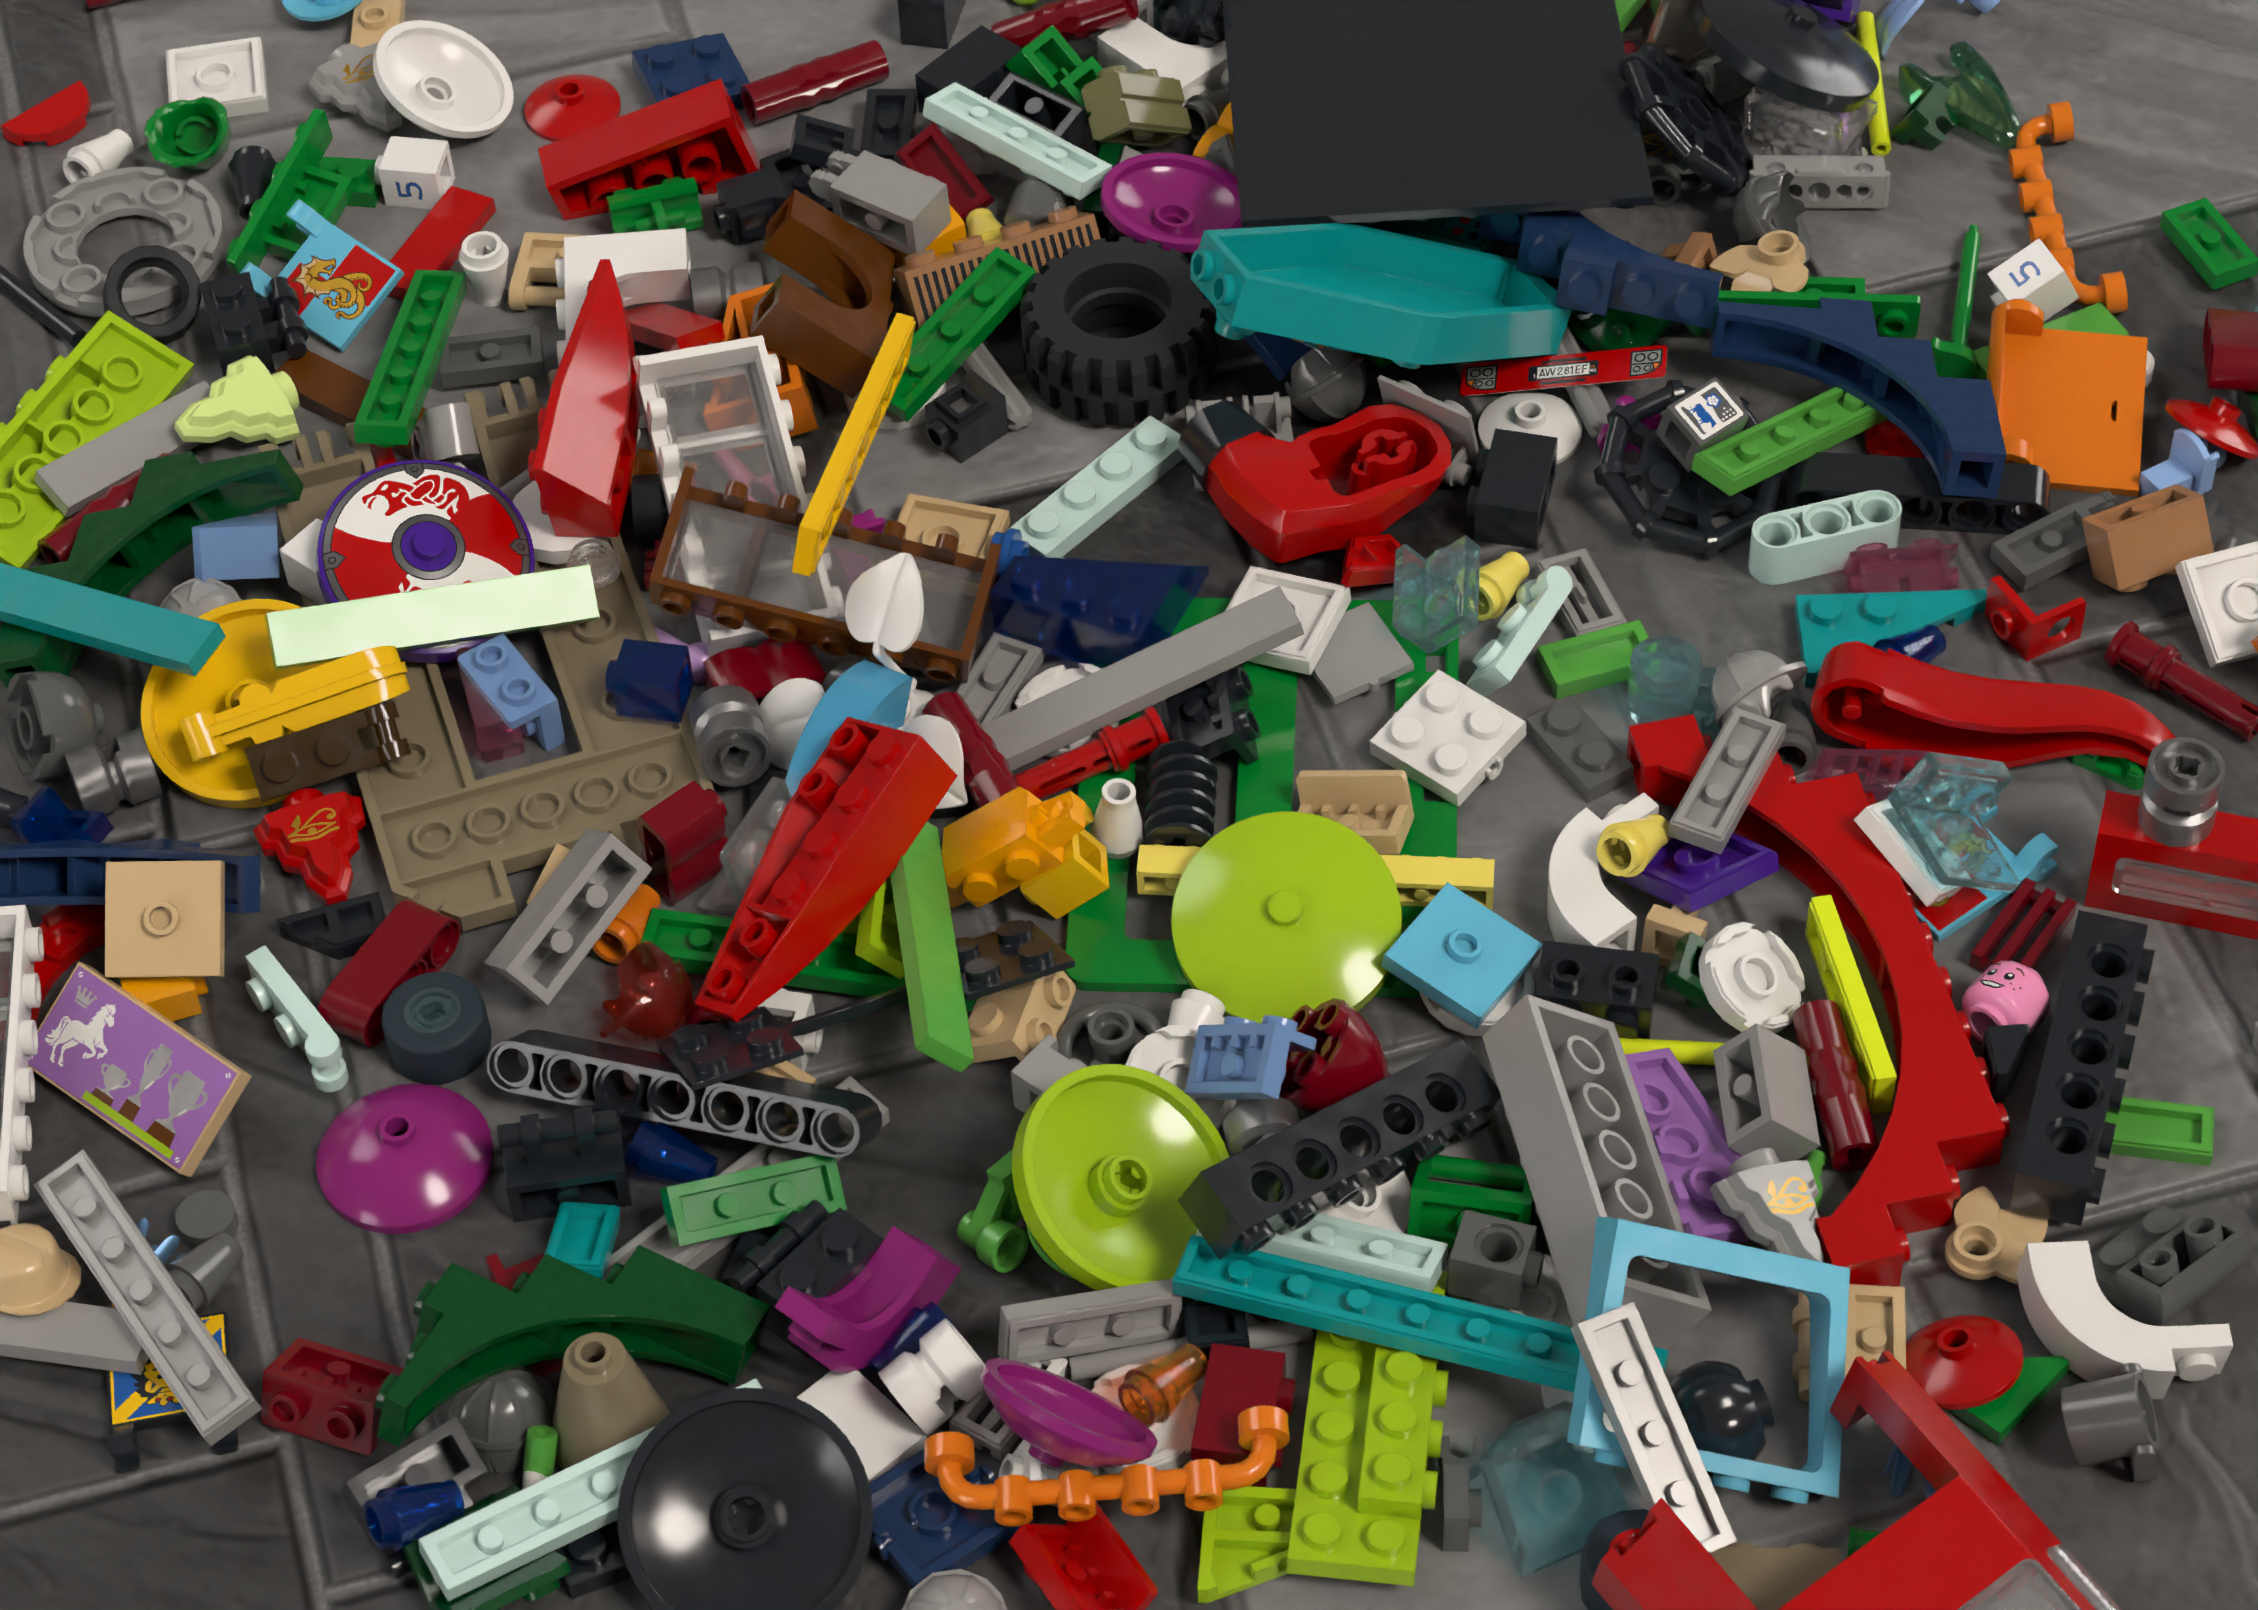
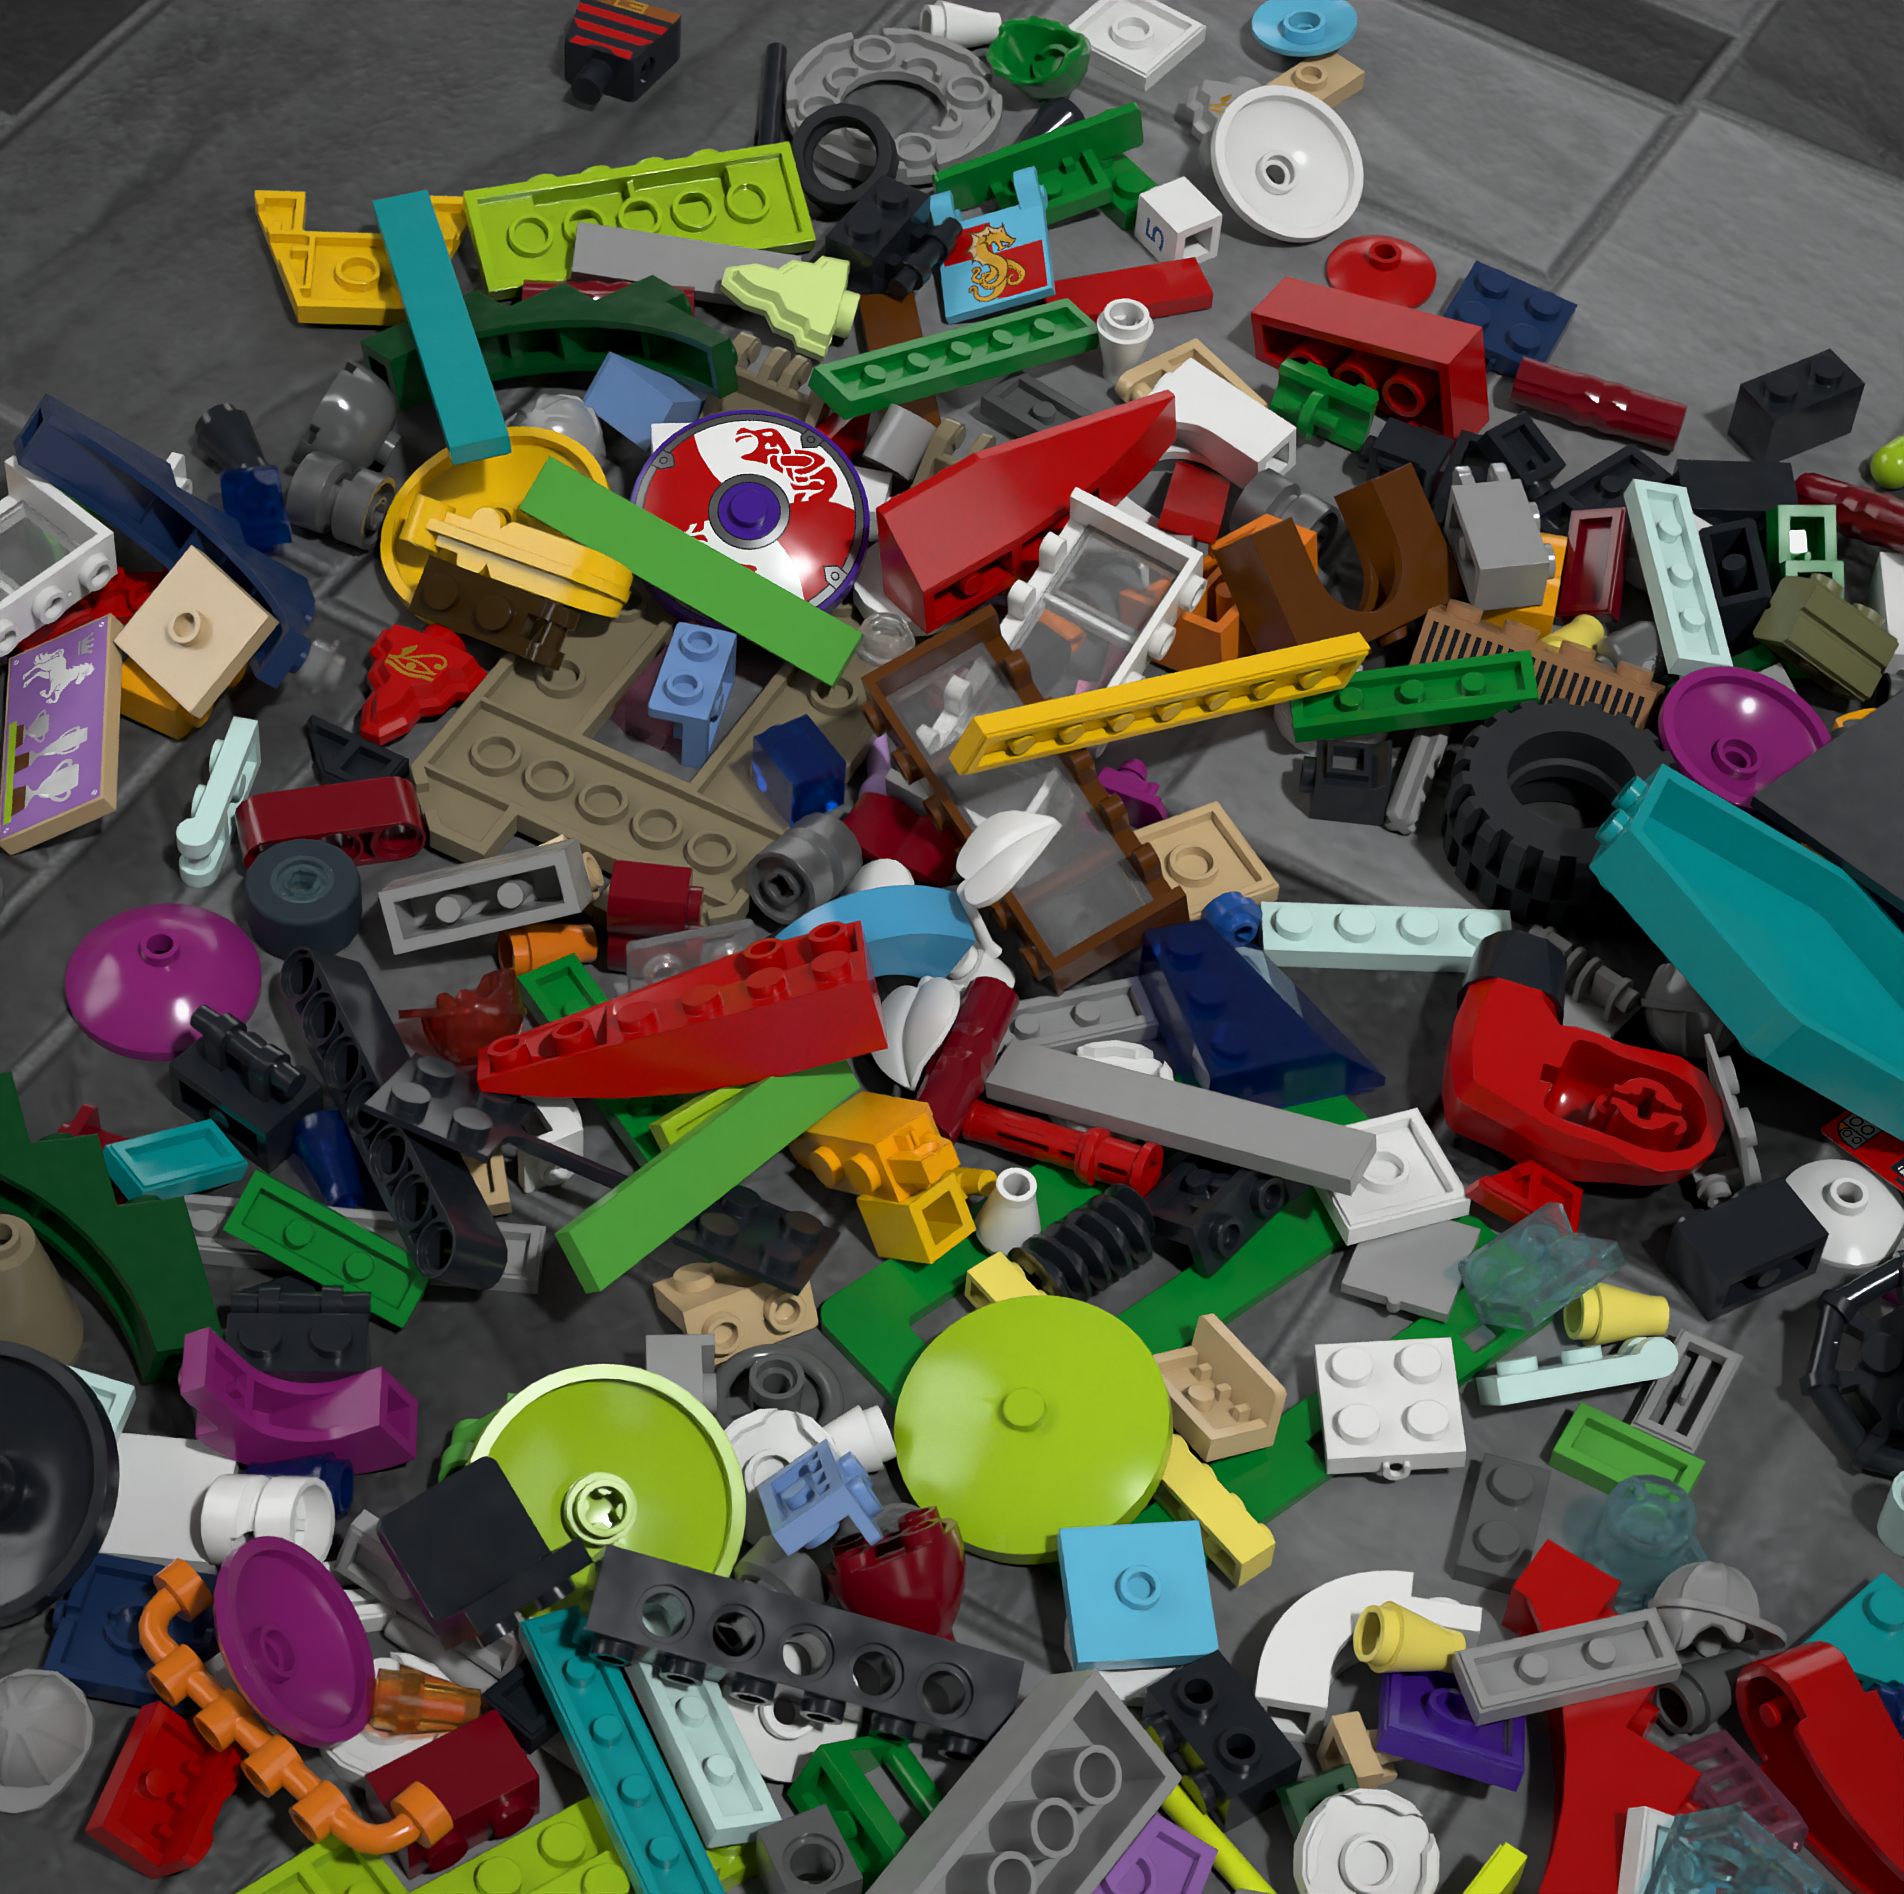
camera: 40 degrees right, 0 degrees up
none -> black bracket [376,1456,593,1651]

